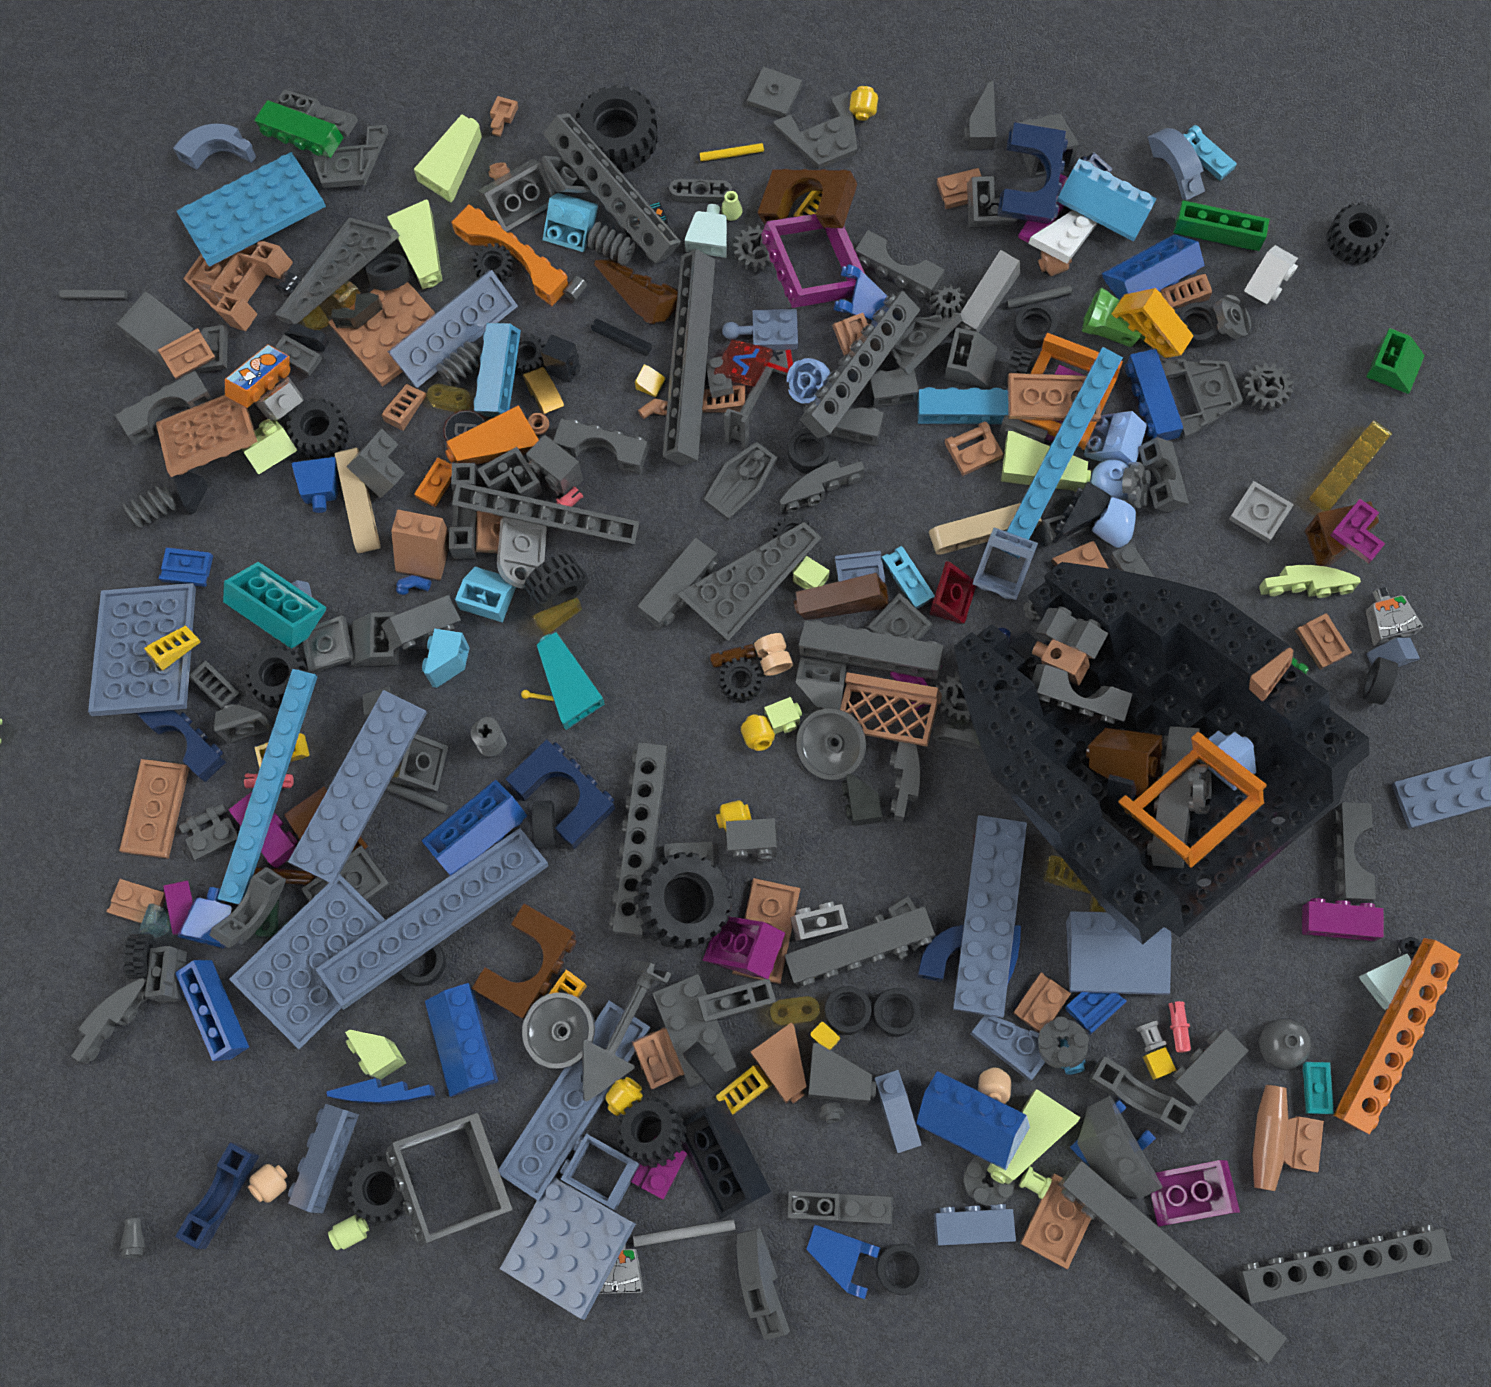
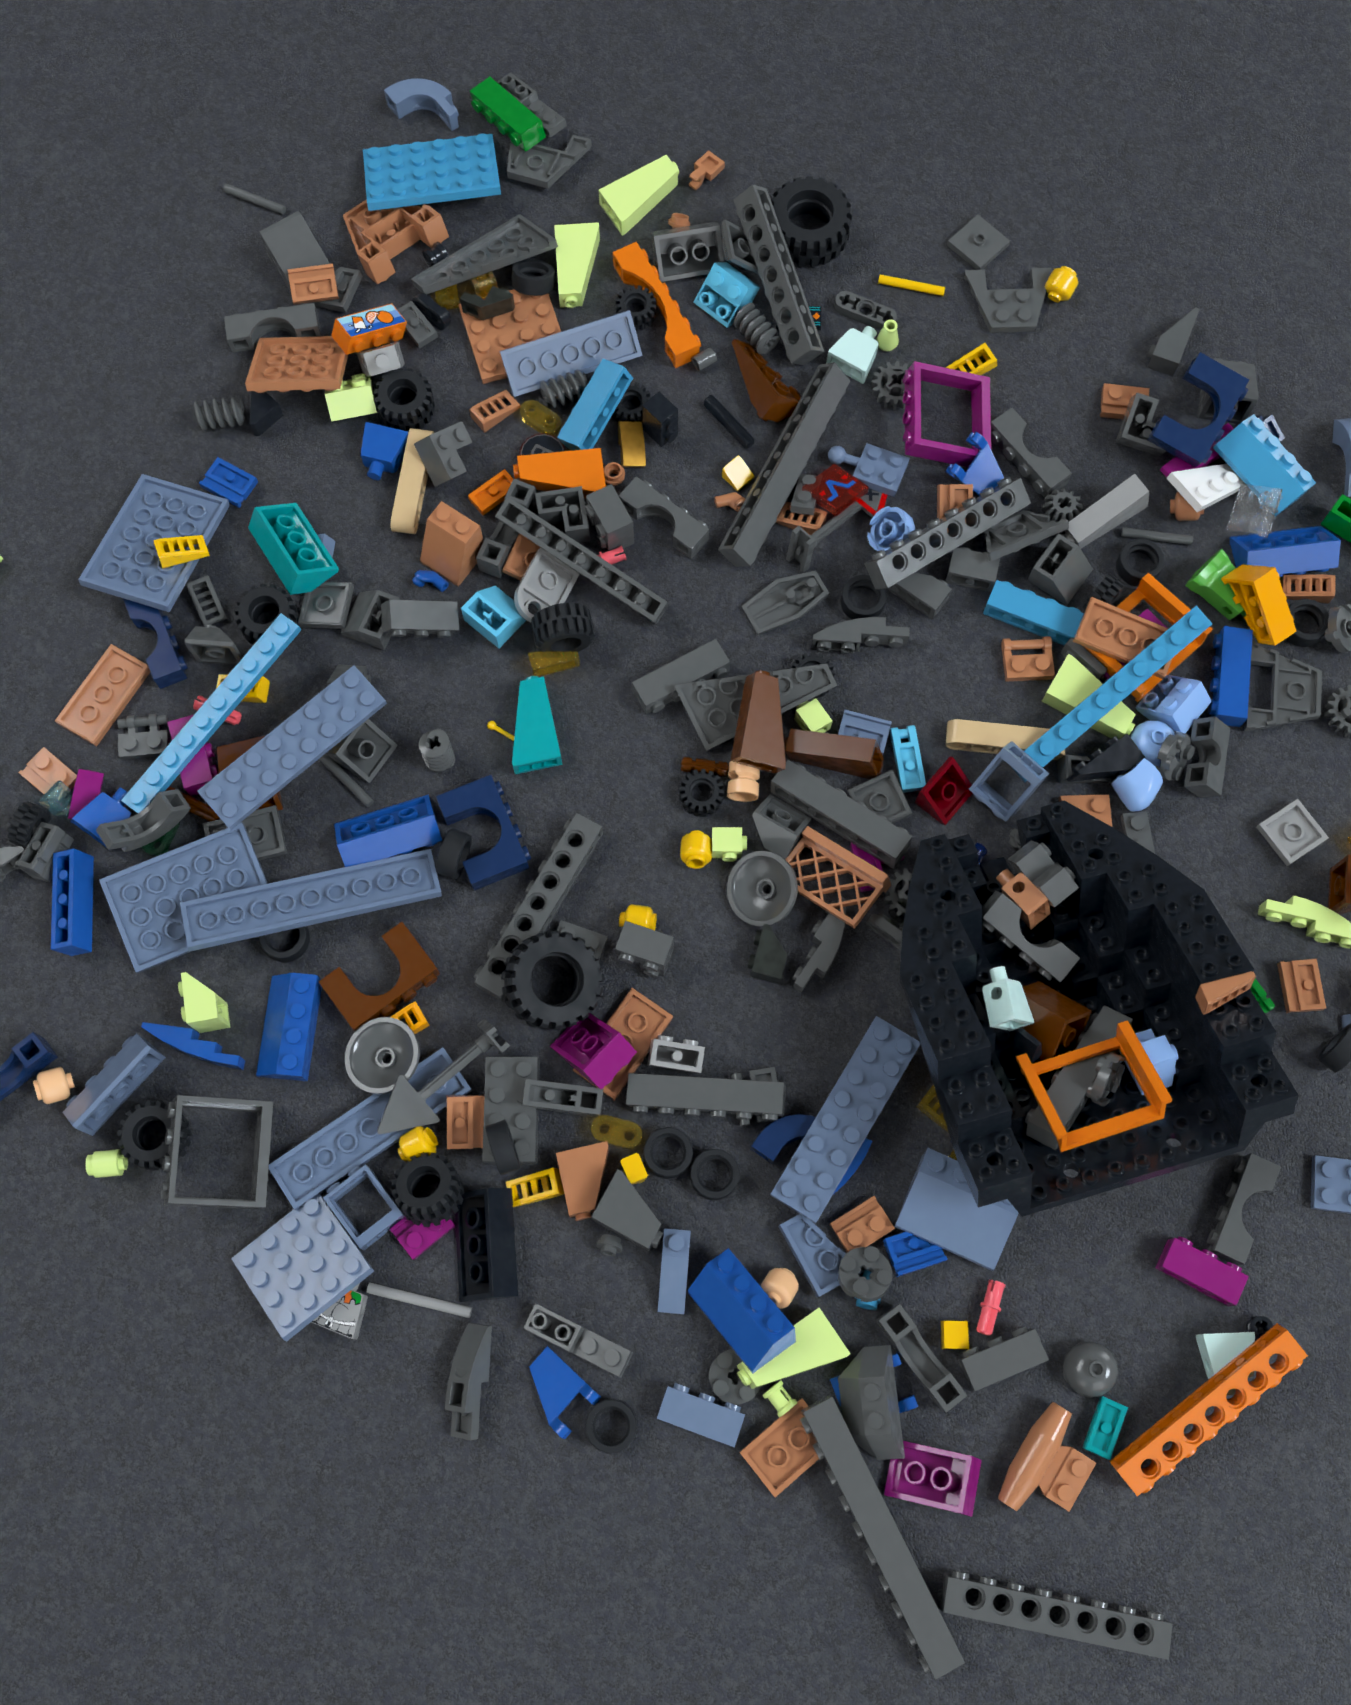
camera: 20 degrees right, 0 degrees up
medium azure slope [422,628,469,688] -> none
reddish brown arch [757,169,858,228] -> none
light grey bush [1136,1021,1167,1052] -> none
none -> reddish brown slope [730,670,786,774]
none -> light aqua torso [982,966,1034,1031]
none -> clear hinge [1227,484,1283,538]

